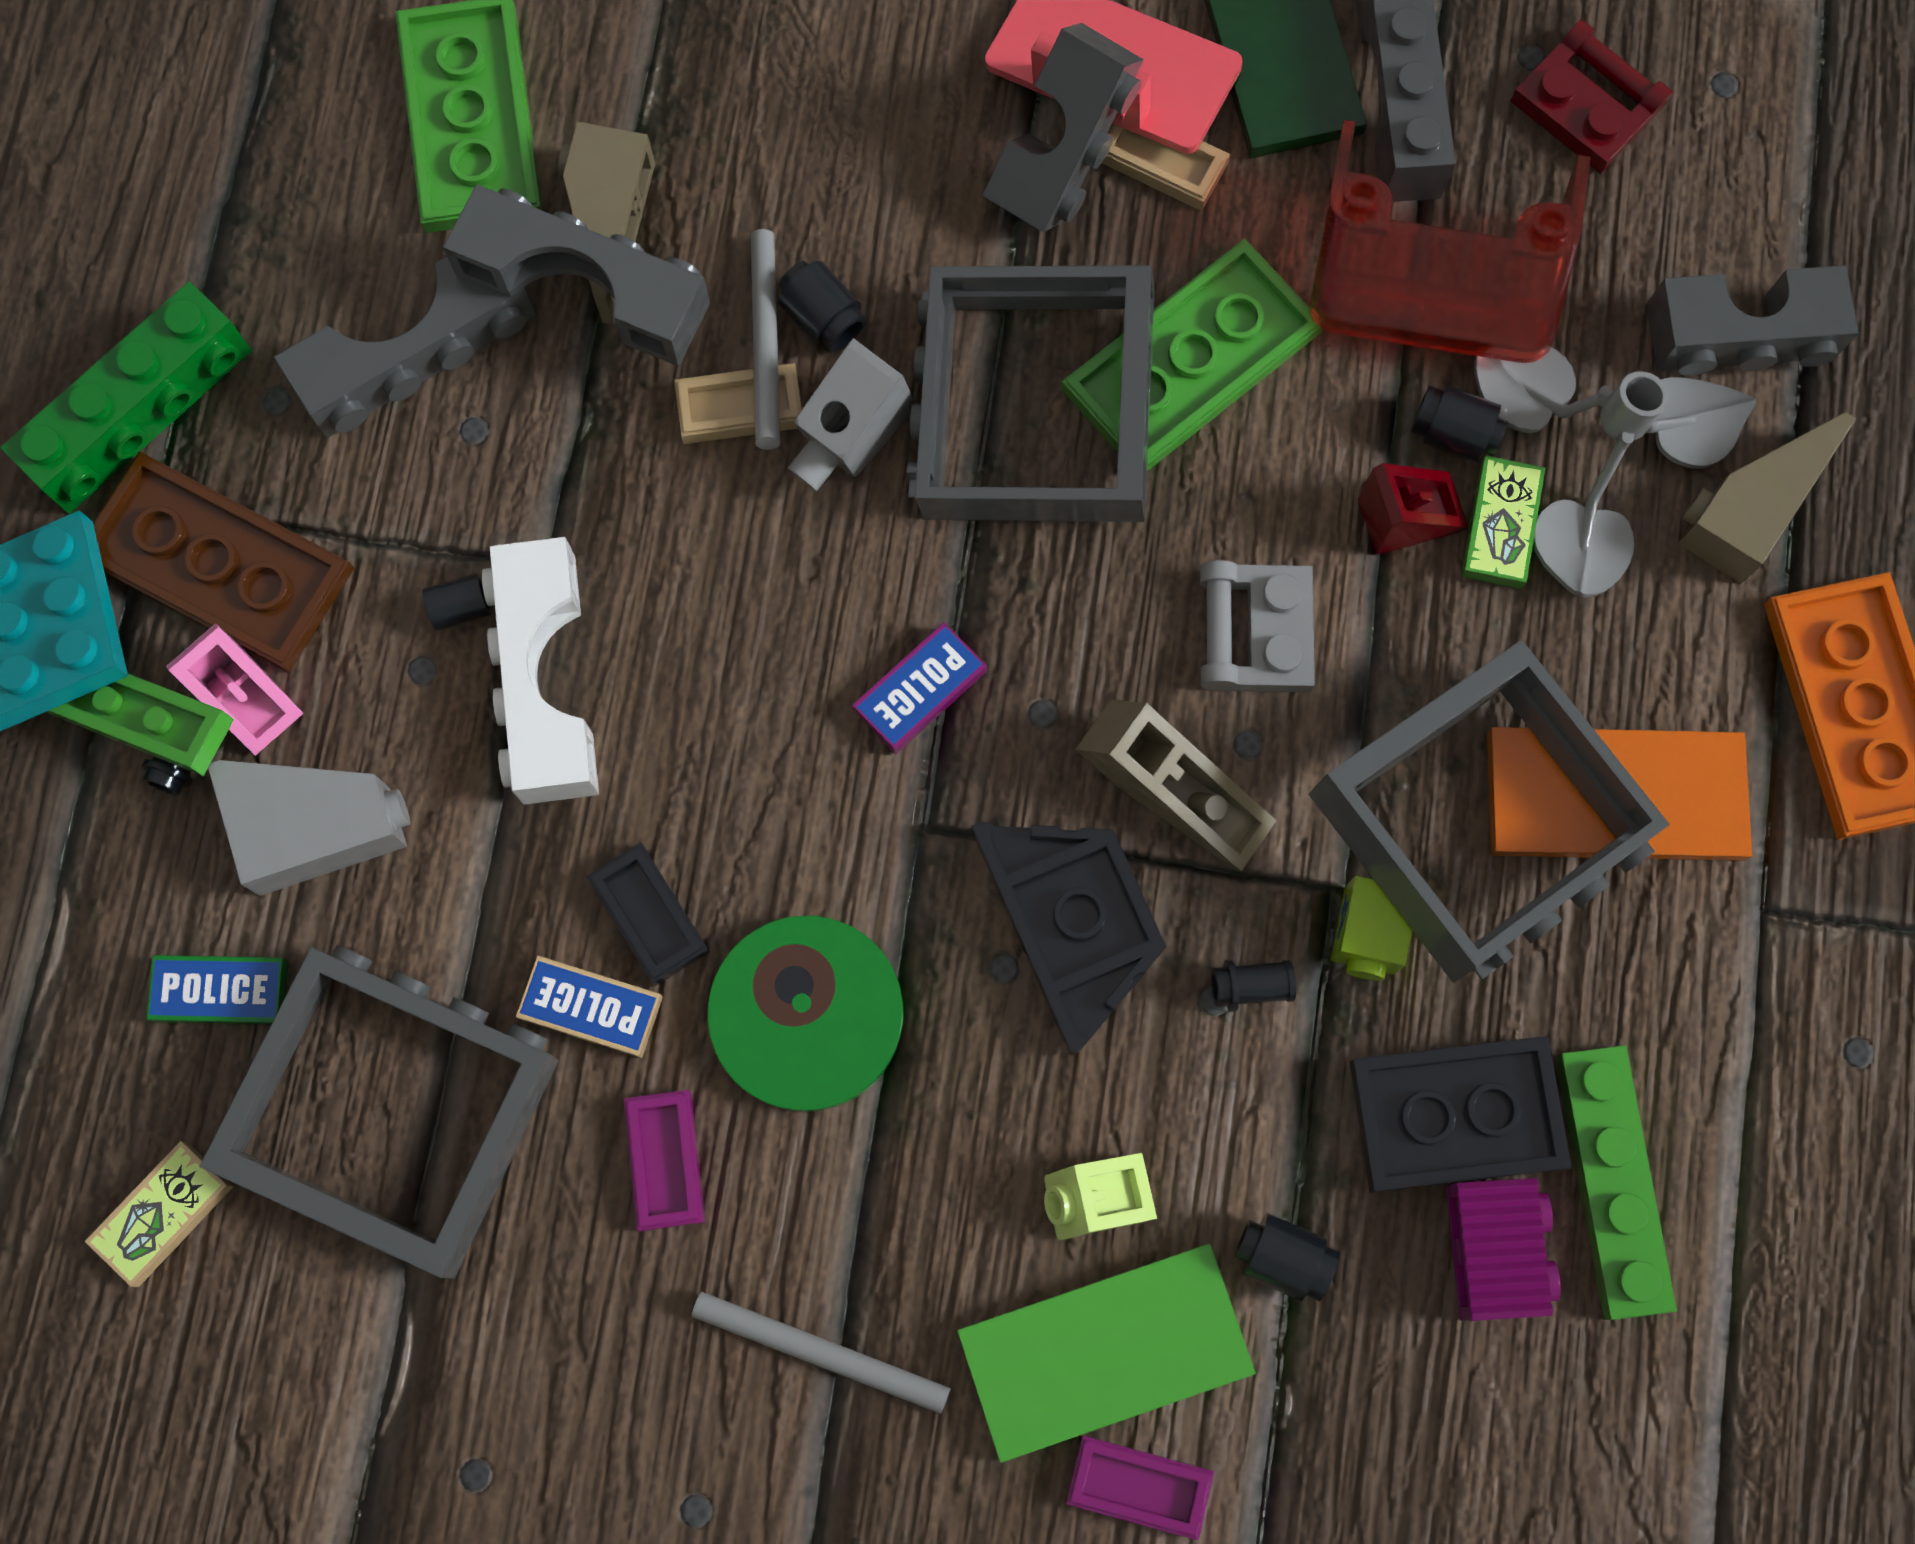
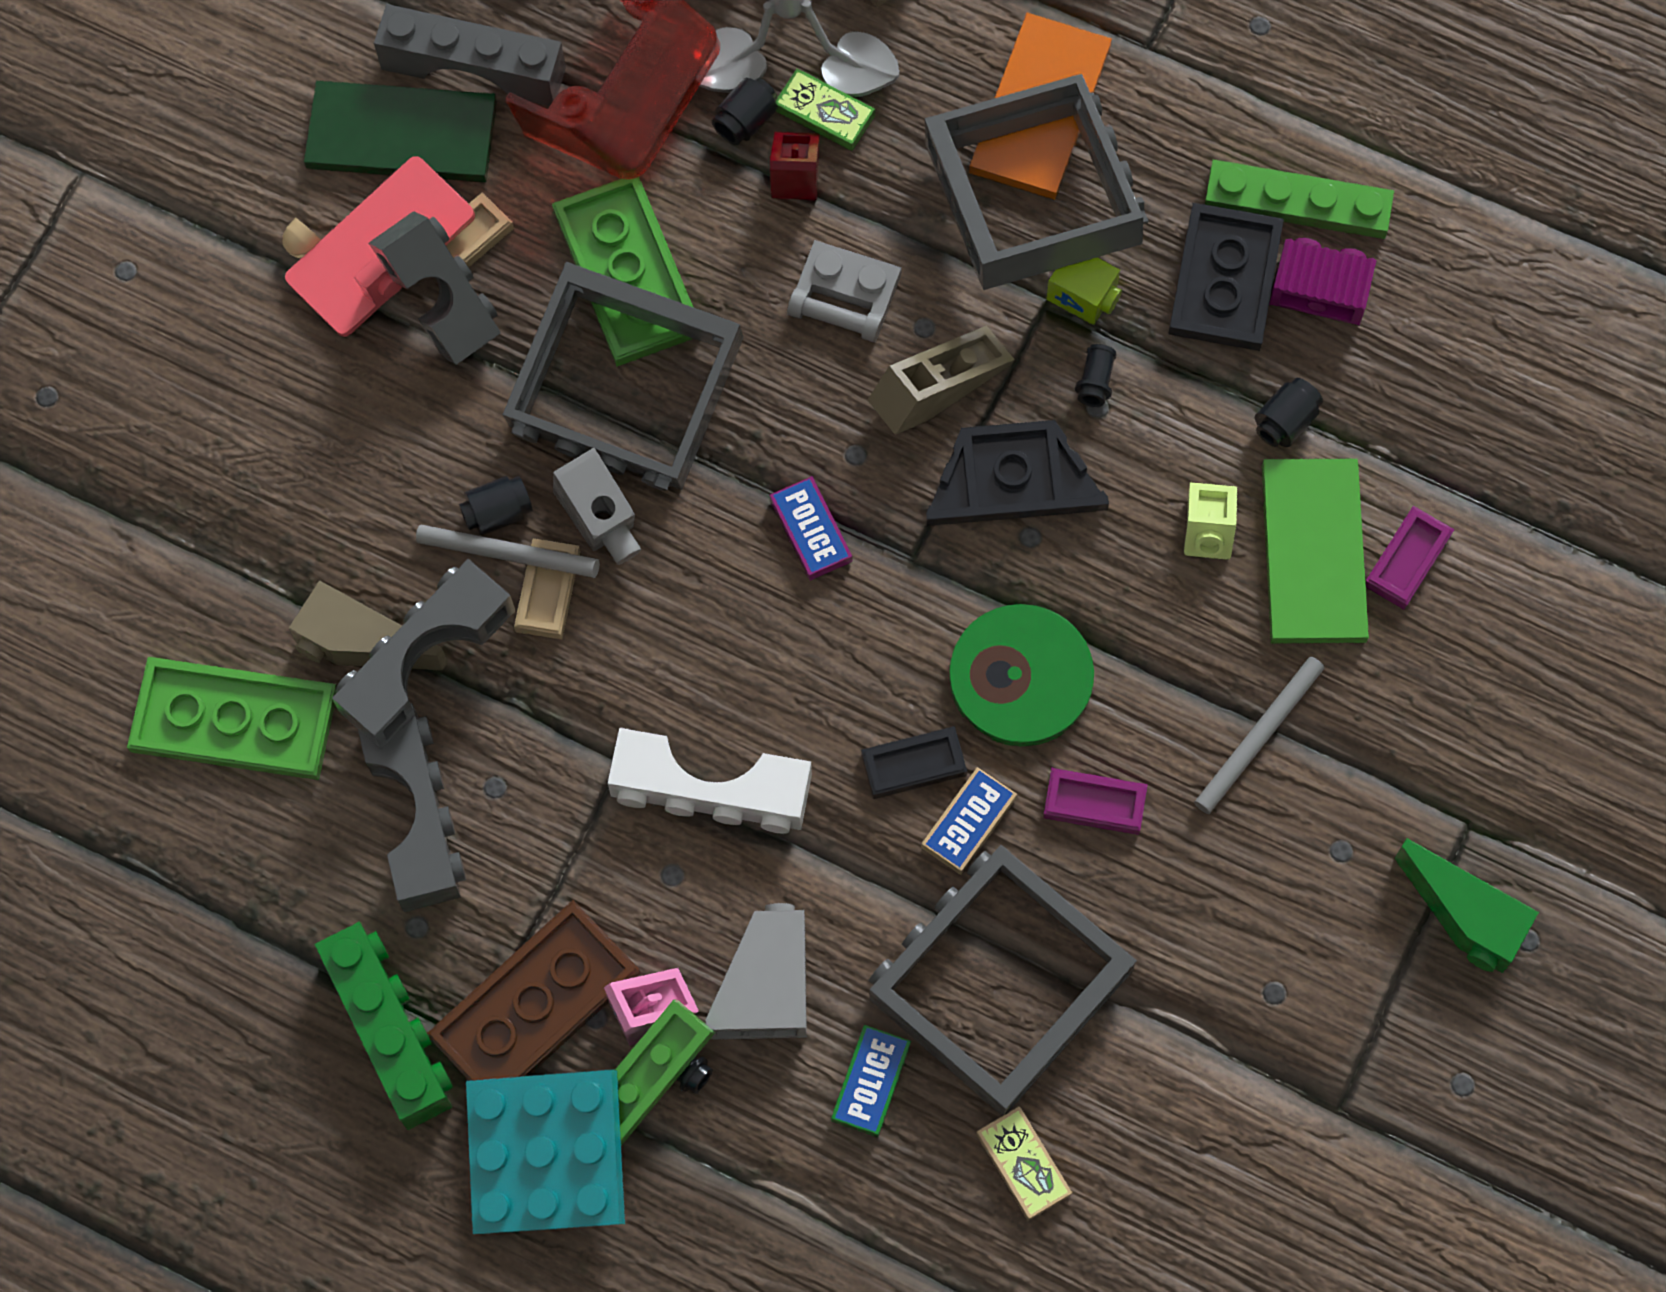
camera: 70 degrees left, 5 degrees down
black hinge [422,573,491,631] -> none

